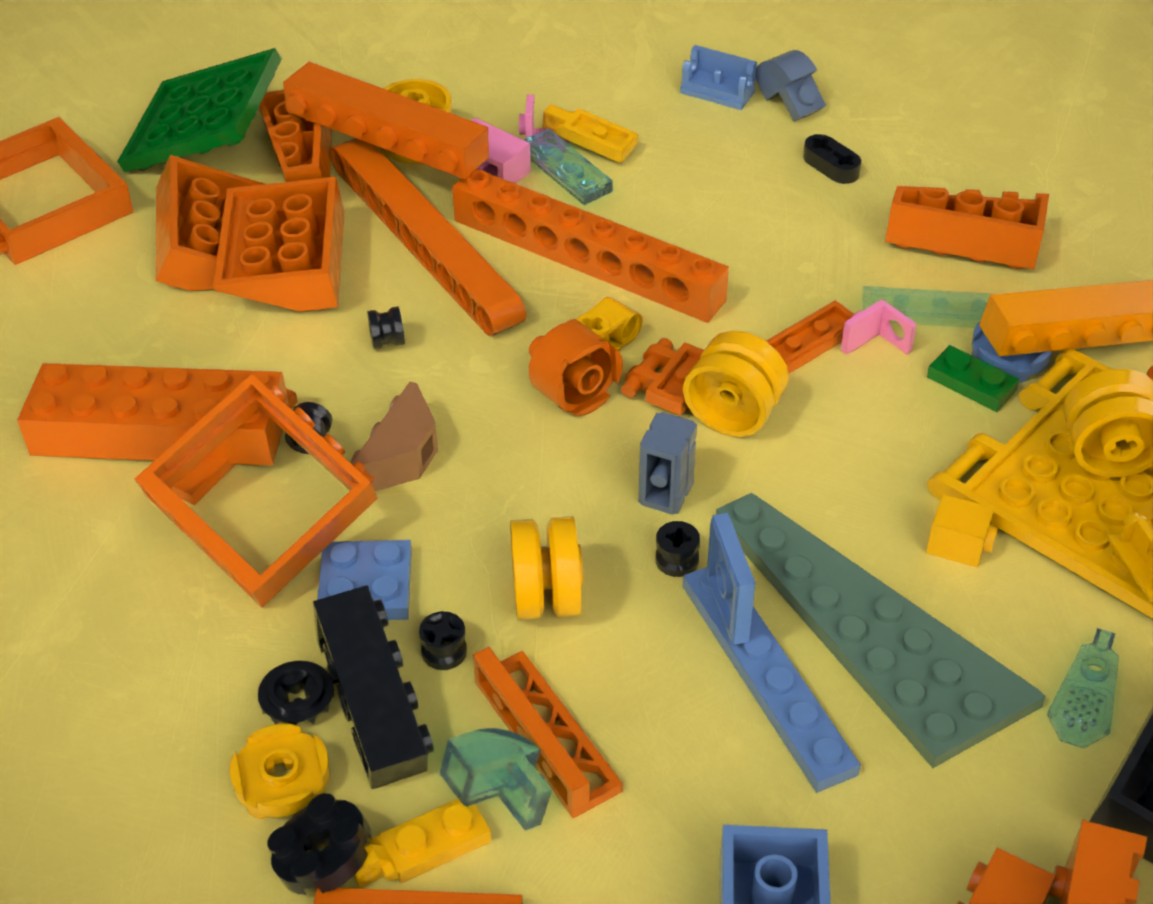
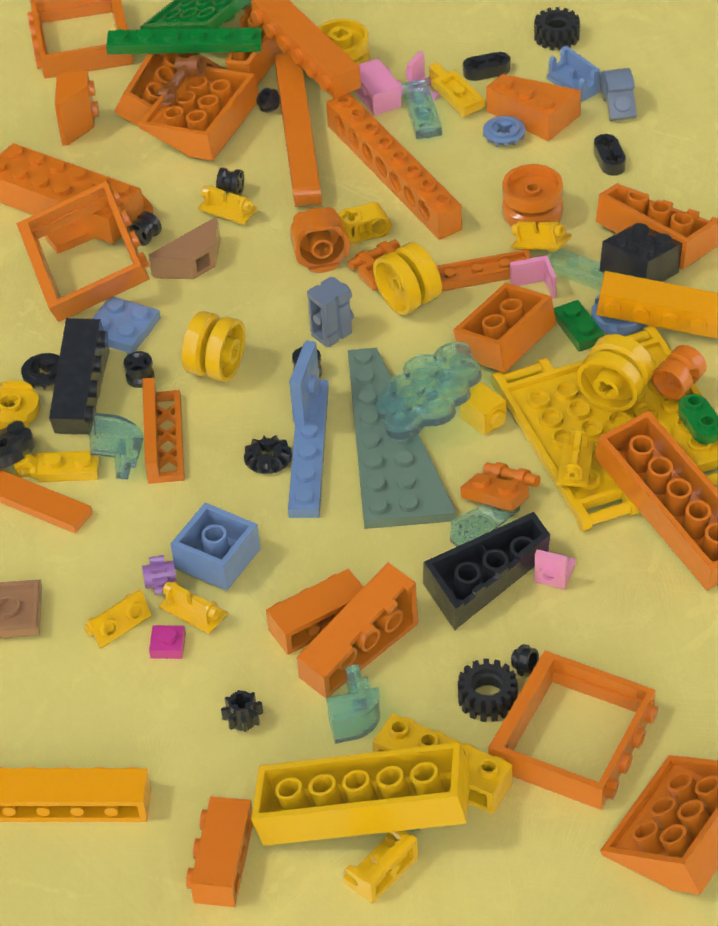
camera: 30 degrees right, 0 degrees up
none -> orange slope [54,70,99,146]
none -> green plate [106,27,262,55]
none -> dark orange brick [158,55,206,105]
none -> yellow hinge [198,185,258,225]
none -> black gear [243,435,292,474]
none -> black plate [256,88,280,113]
none -> clear light blue plate [376,342,482,440]
none -> orange brick [453,282,557,373]
none -> orange plate [460,462,540,512]
none -> black beam [463,52,510,81]
none -> medium blue gear [483,116,525,147]
none -> orange wedge [486,74,581,141]
none -> orange wheel [502,164,563,231]
none -> yellow hinge [511,221,572,252]
none -> black tyre [534,7,580,51]
none -> black brick [599,223,683,282]

